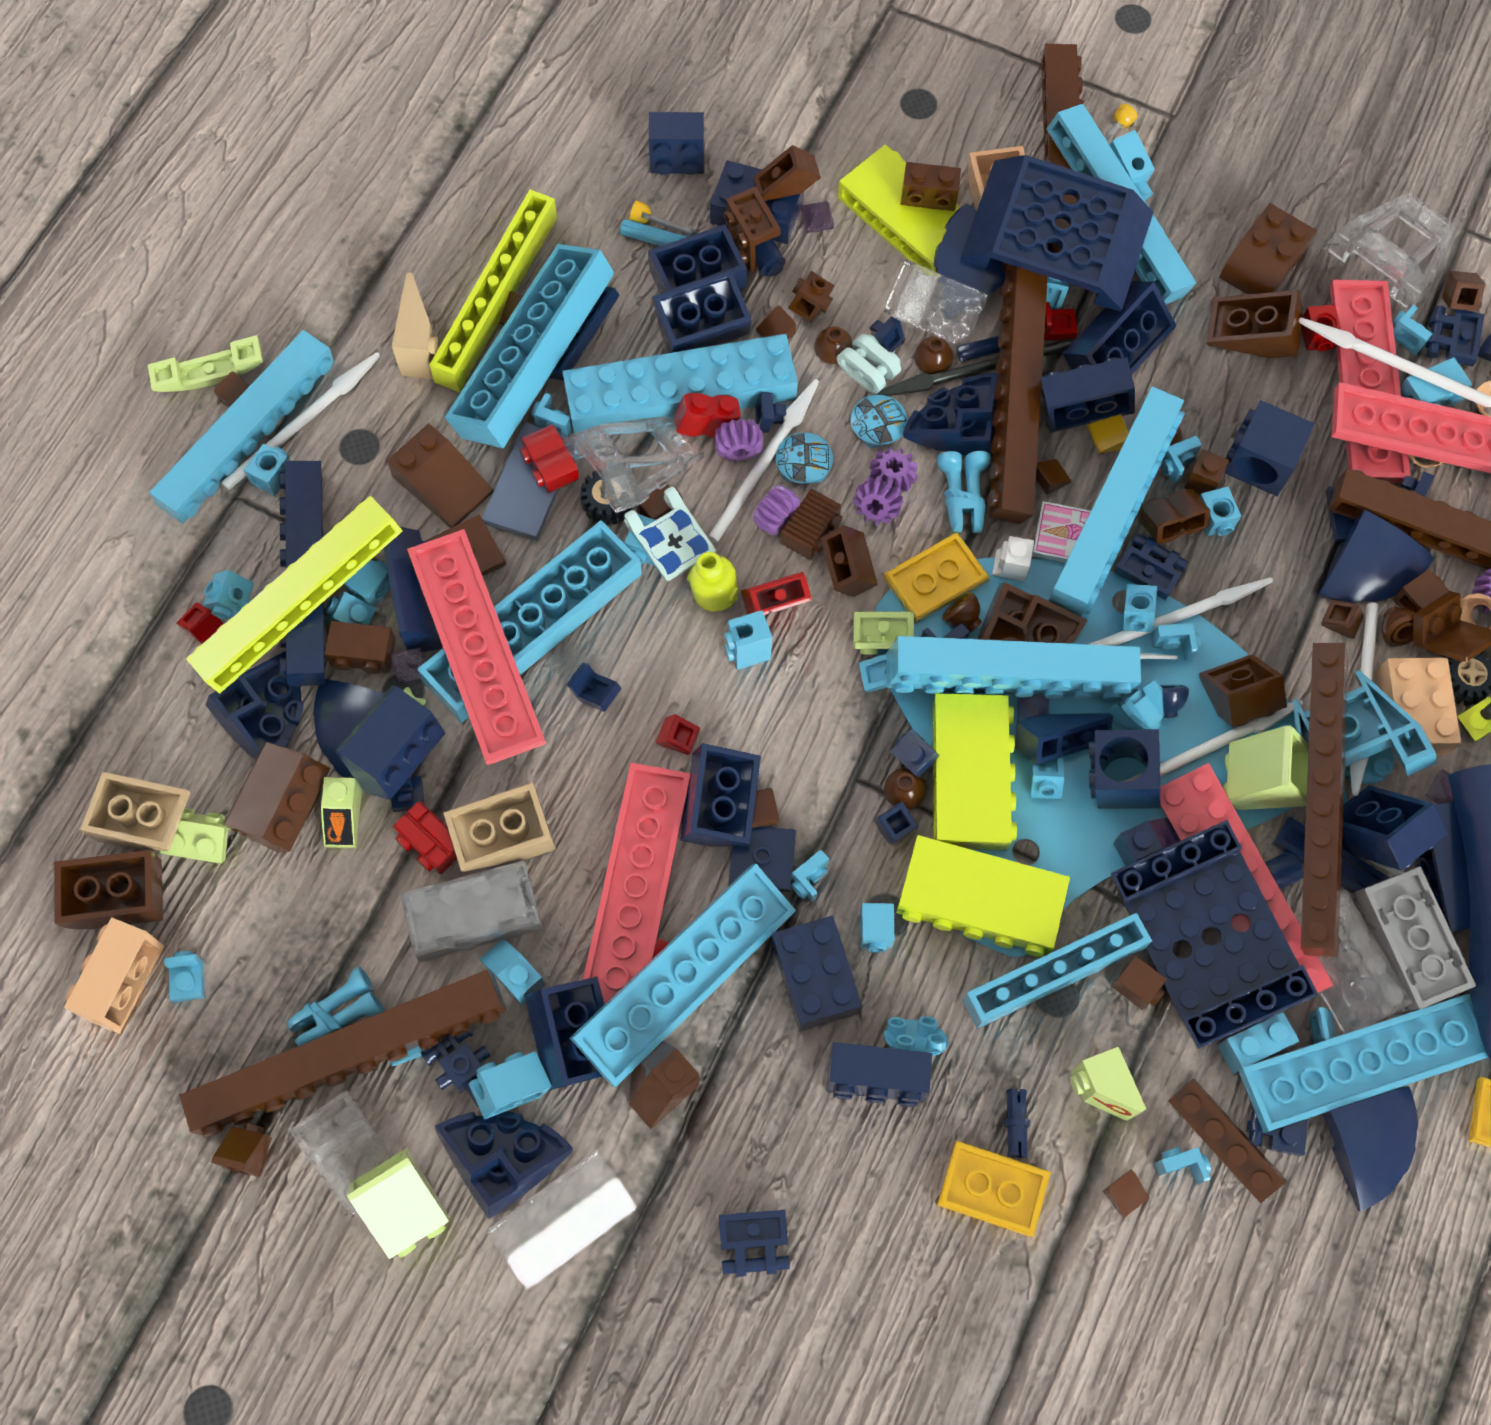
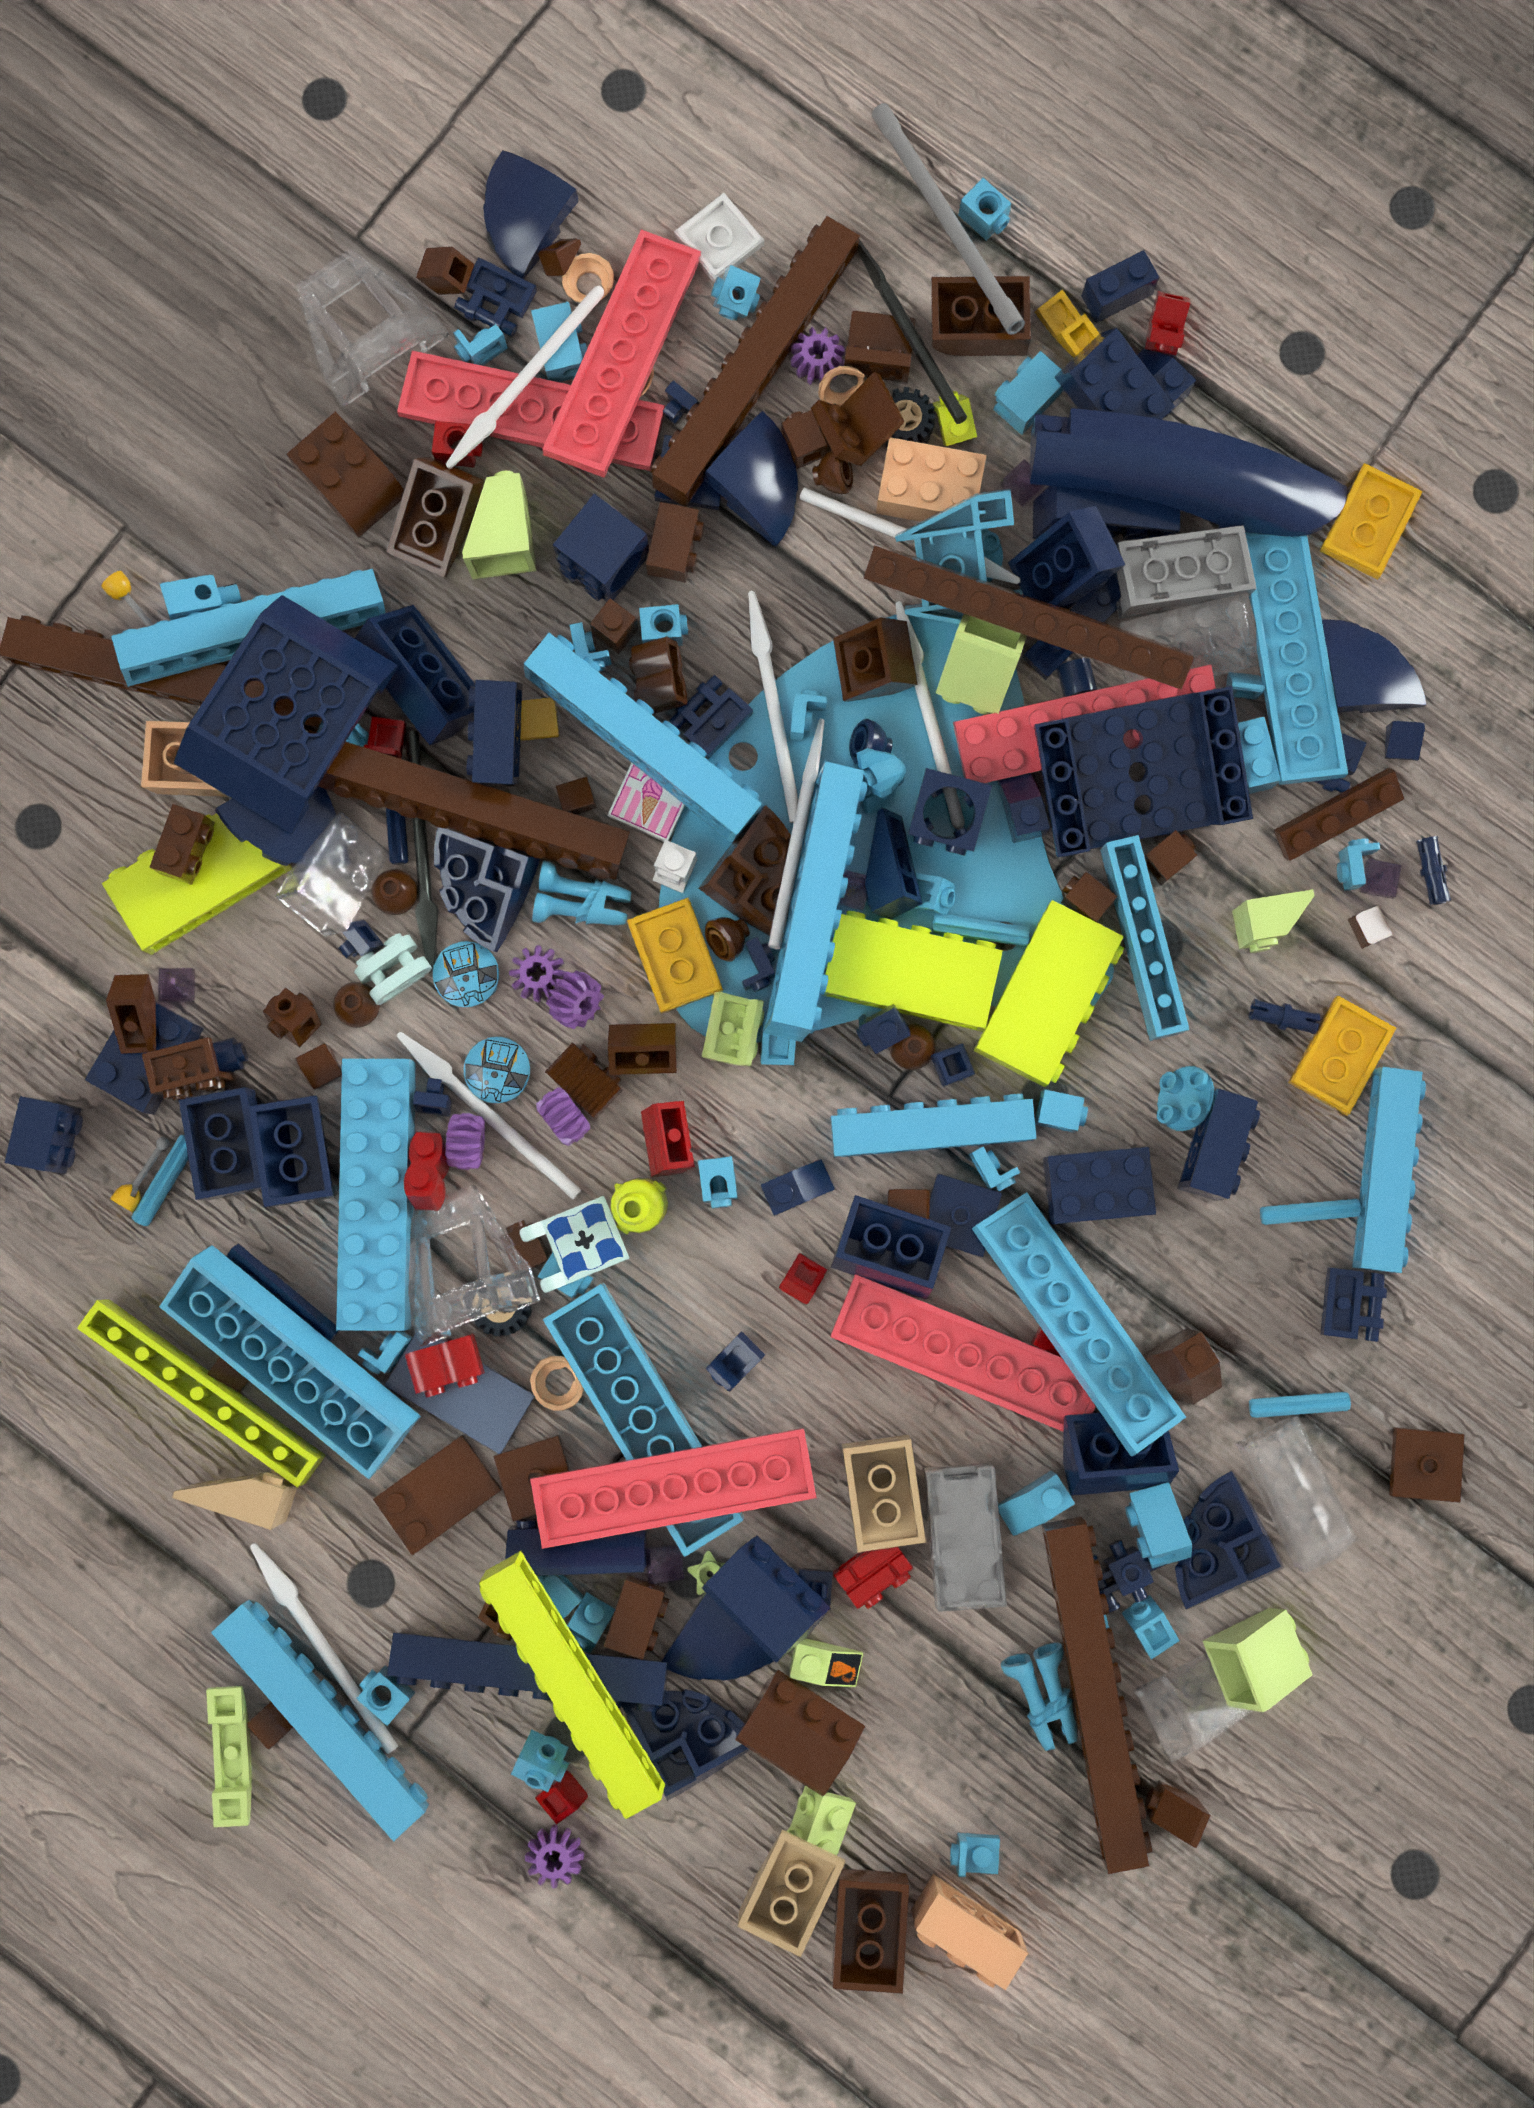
camera: 75 degrees left, 15 degrees up
medium azure brick [1123,584,1157,632] -> none
reddish brown slope [1321,599,1364,639] -> none
none -> yellowish green slope [462,471,537,579]
none -> medium lavender gear [525,1824,584,1889]
none -> light nougat piece [530,1356,584,1411]
none -> reddish brown brick [646,502,704,583]
none -> dark blue slope [761,1159,835,1216]
none -> medium azure brick [830,1094,1036,1158]
none -> medium azure axle [932,913,1031,946]
none -> reddish brown brick [1061,872,1117,922]
none -> medium azure bracket [1122,1595,1180,1659]
none -> medium azure axle [1249,1392,1351,1418]
none -> medium azure axle [1260,1199,1361,1225]
none -> medium azure brick [1352,1067,1426,1273]
none -> clear purple tile [1360,859,1402,899]
none -> dark blue slope [1385,721,1425,761]
none -> reddish brown plate [1389,1427,1465,1503]
none -> dark blue pin [1416,836,1452,906]

